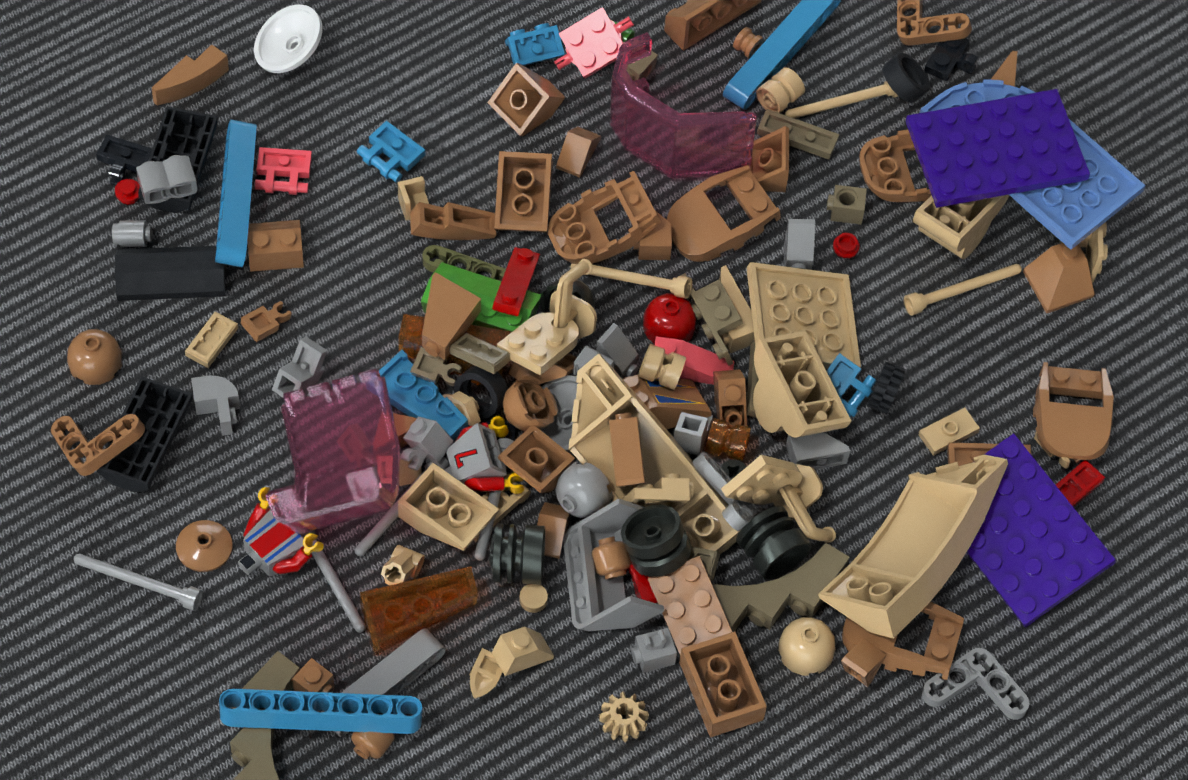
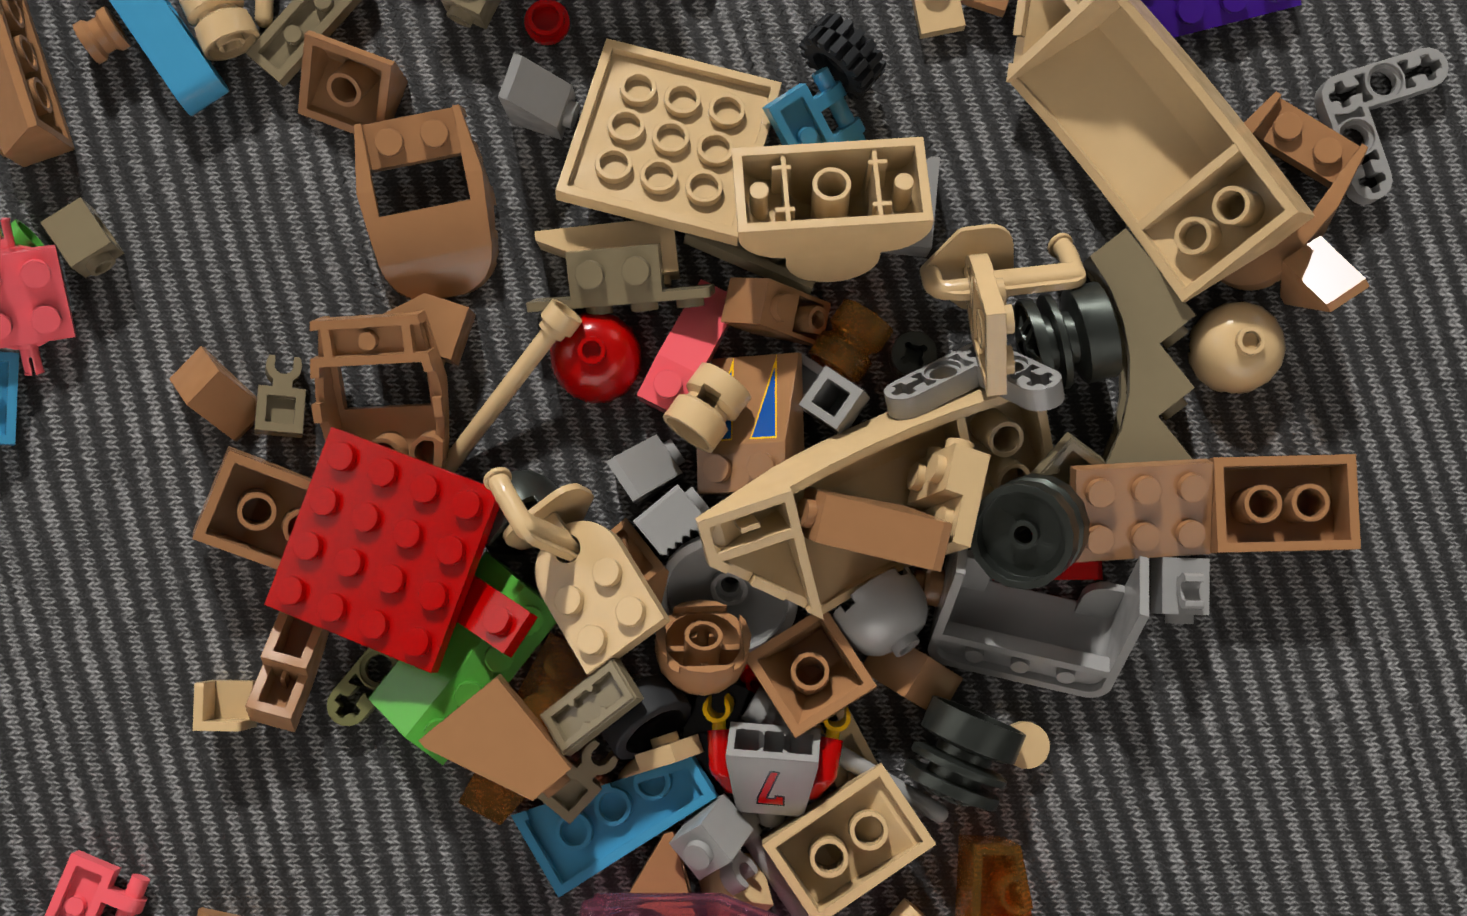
camera: 65 degrees left, 25 degrees up
dark azure plate [357,121,425,183] -> none
tan plate [469,648,502,698] -> none
medium nougat slope [487,63,566,136] -> none
tan slope [492,627,554,676] -> none
medium nougat head [591,537,631,580] -> none
tan gear [599,692,649,742] -> none
clear pink windscreen [610,32,757,179] -> none
none -> dark tan plate [254,355,306,438]
none -> red plate [264,427,500,673]

